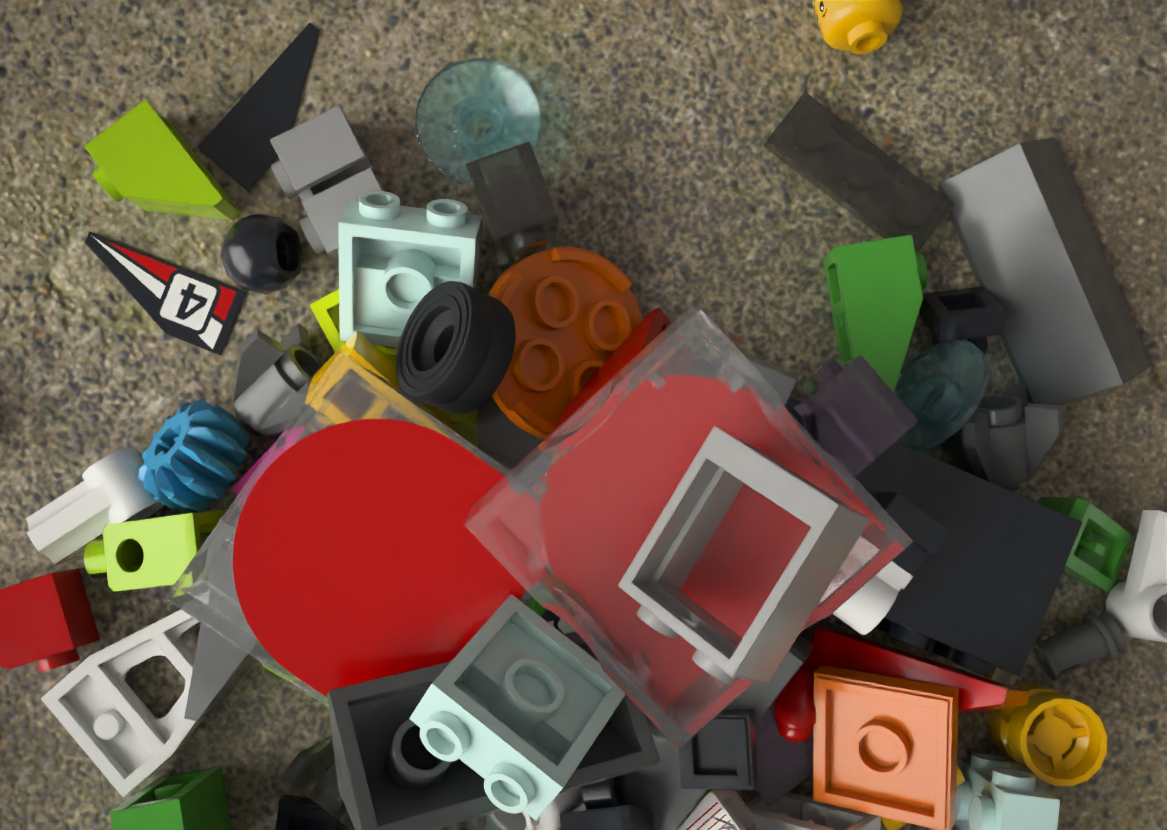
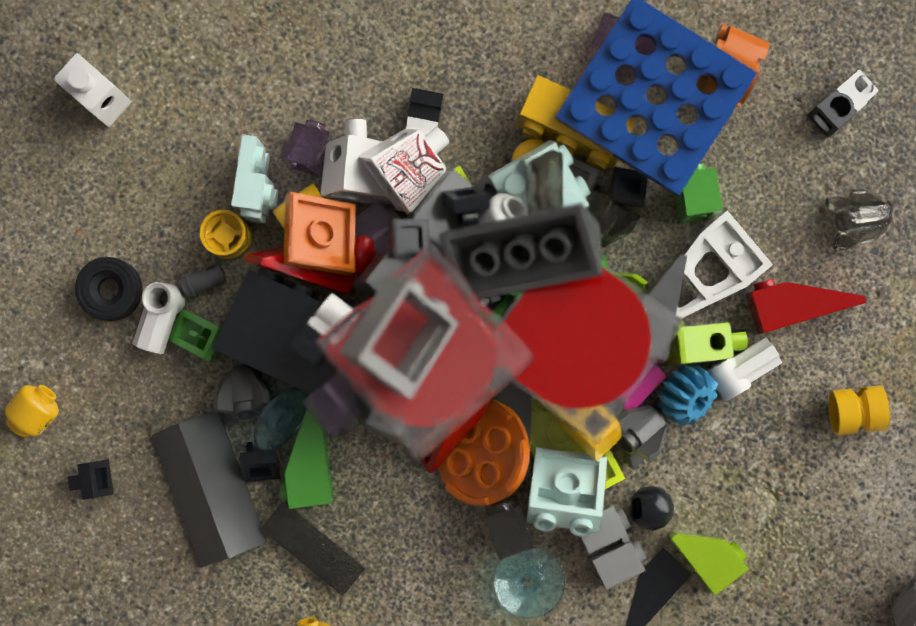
camera: 175 degrees left, 0 degrees up
sticker [85,231,246,355] -> none
black tyre [396,281,516,414] -> none
light aqua plate [409,594,630,820] -> none

